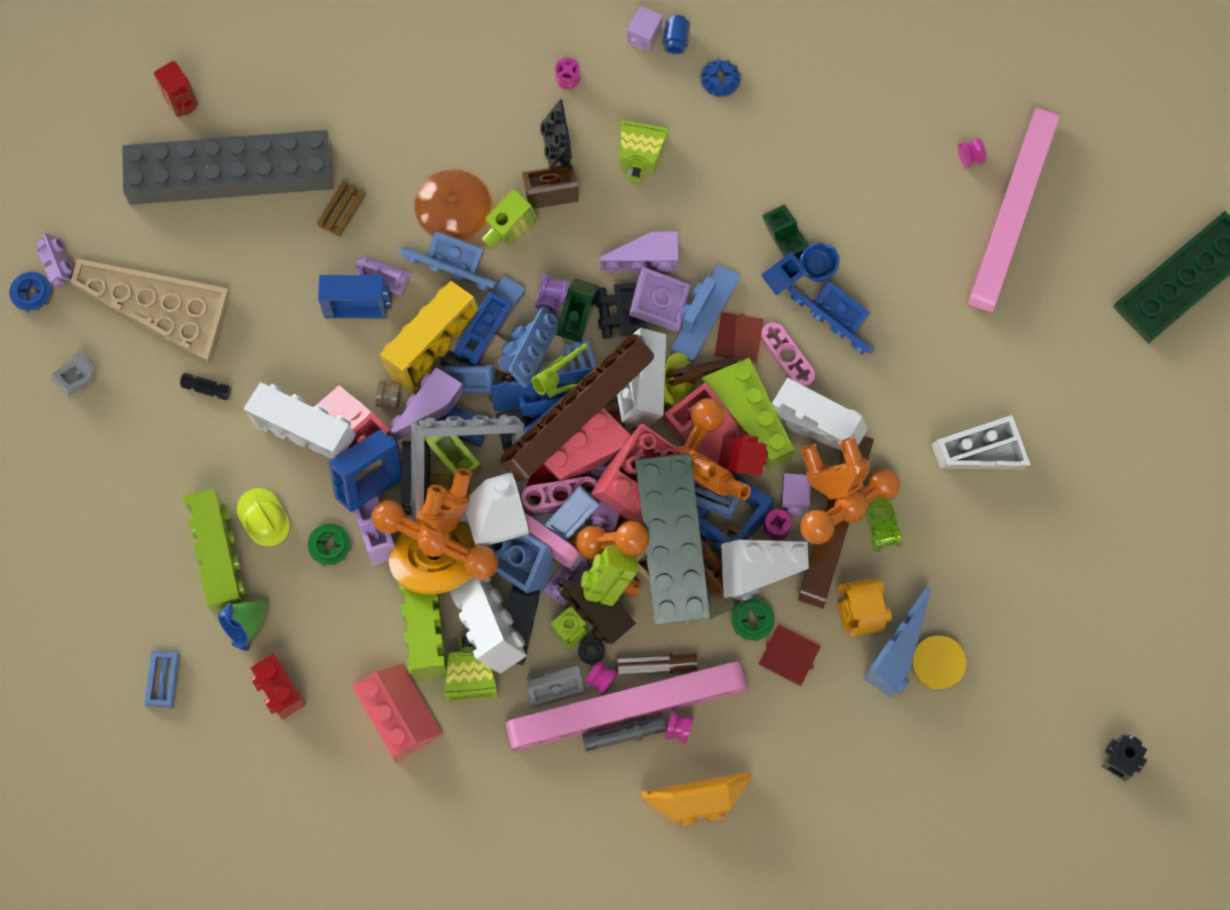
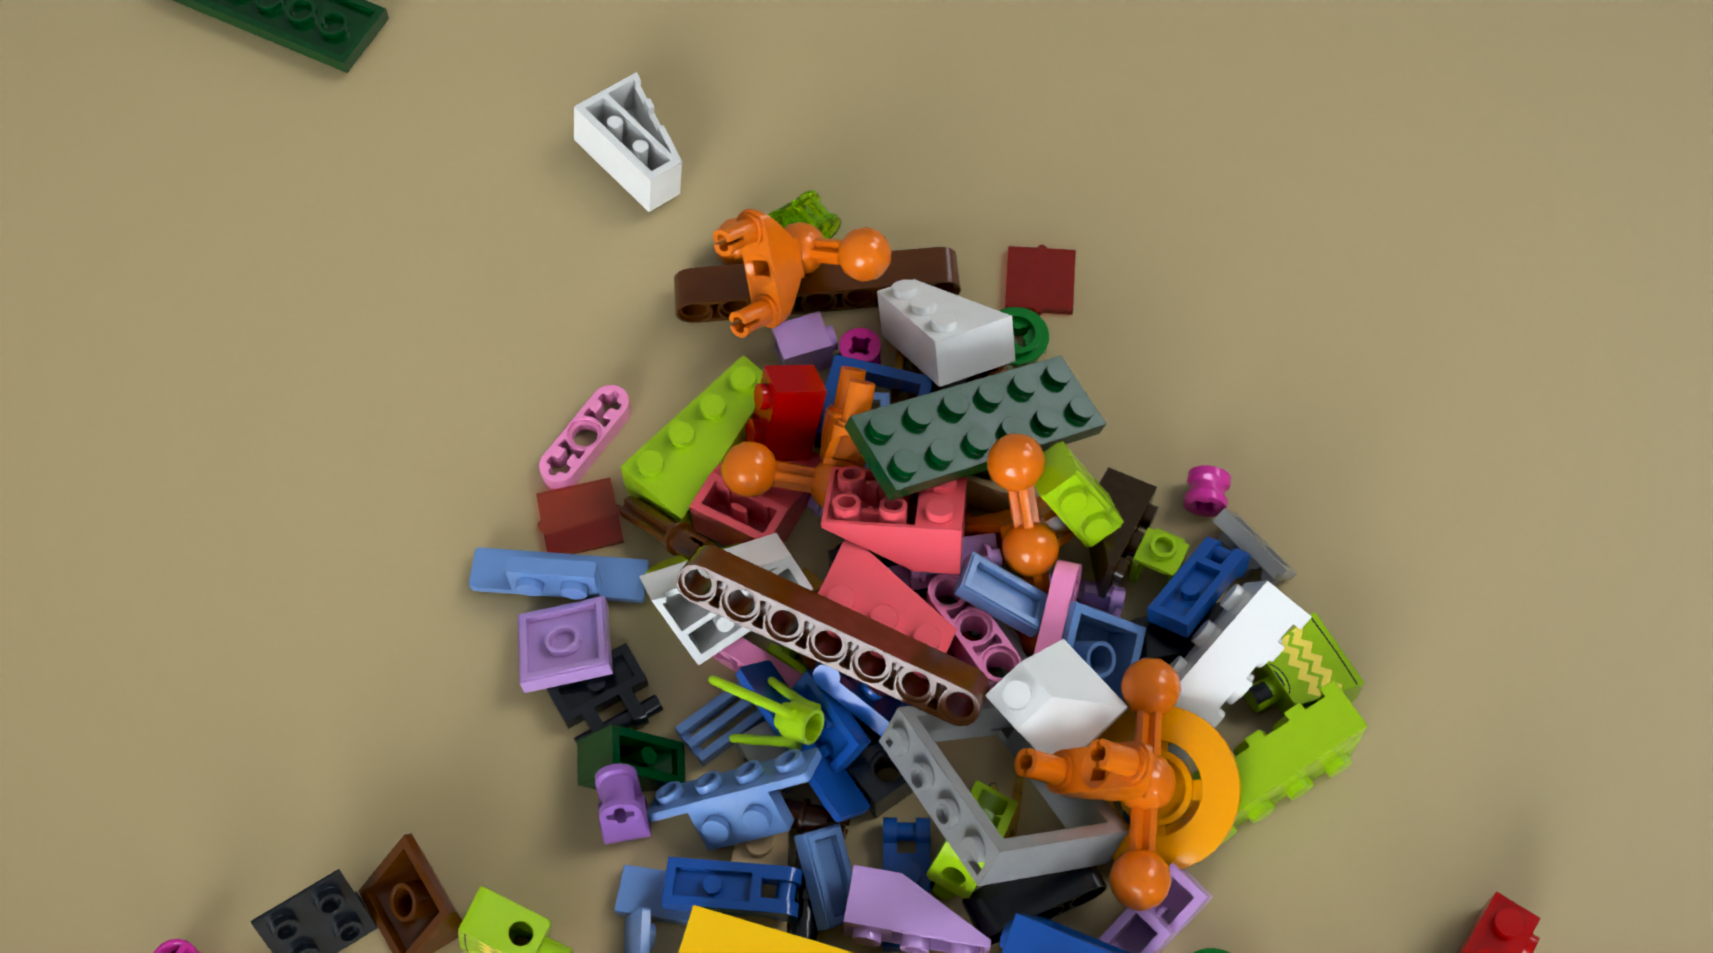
camera: 110 degrees left, 10 degrees down
coral slope [352,664,443,762] -> none
bright pink beam [505,661,748,751] -> none
black plate [578,638,605,665] -> none
dark grey pin [582,715,666,752] -> none
lavender slope [600,231,678,273] -> none
axle [616,652,697,674] -> none
lime torso [619,120,669,183] -> none
lavender brick [627,6,663,52] -> none
light orange wedge [641,772,752,827] -> none
blue brick [663,15,690,54] -> none
dark pink wheel [665,711,694,744] -> none
blue gear [701,58,741,97] -> none
blue brick [761,252,807,296] -> none
dark green slope [762,205,809,258] -> none
white wedge [772,378,868,451] -> none
blue bracket [787,281,875,354] -> none
blue hair [800,242,840,282] -> none
light orange brick [837,578,892,638] -> none
medium blue wedge [864,587,931,698] -> none
yellow tile [912,635,967,690] -> none
dark pink wheel [958,138,986,167] -> none
bright pink beam [967,107,1060,313] -> none
none -> blue plate [1147,537,1250,638]

